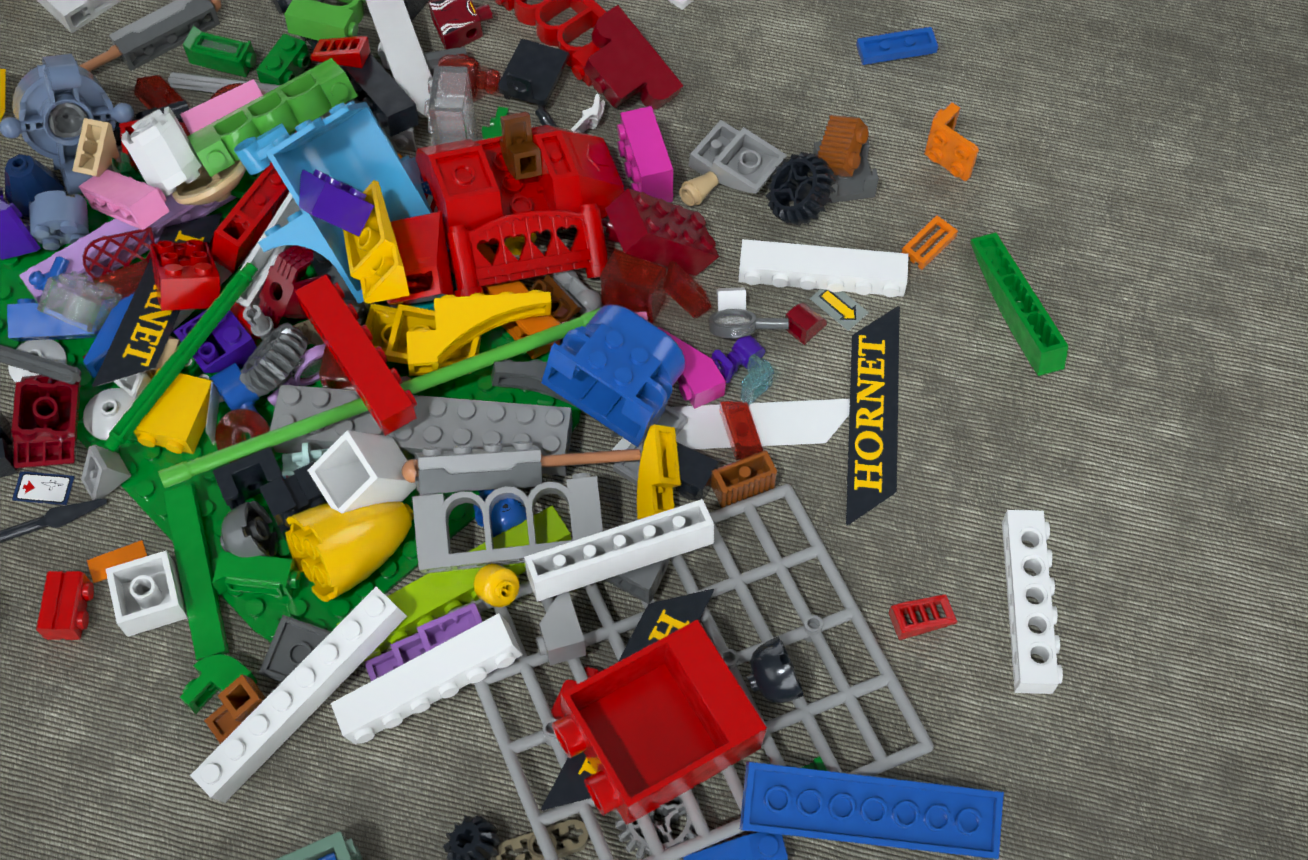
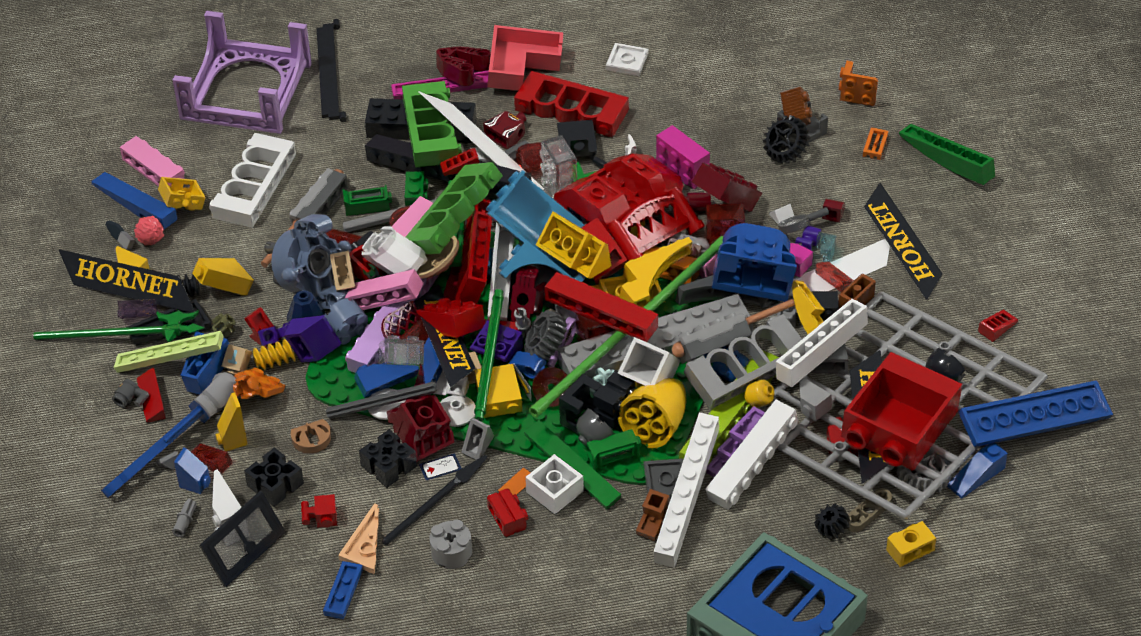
camera: 25 degrees left, 15 degrees down
blue arm [29,256,70,290] -> none
green brick [179,654,258,714] -> none
dark azure piece [234,123,290,175] -> none
dark purple slope [299,169,374,237] -> none
reddish brown brick [499,111,542,180] -> none
dark red brick [584,4,684,110] -> none
clear red slope [664,261,711,319] -> none
tan cone [679,171,719,206] -> none
light grey slope [688,120,787,194] -> none
white brick [738,239,908,297] -> none
sticker [810,289,869,331] -> none
blue plate [856,27,938,65] -> none
white brick [1002,510,1063,694] -> none

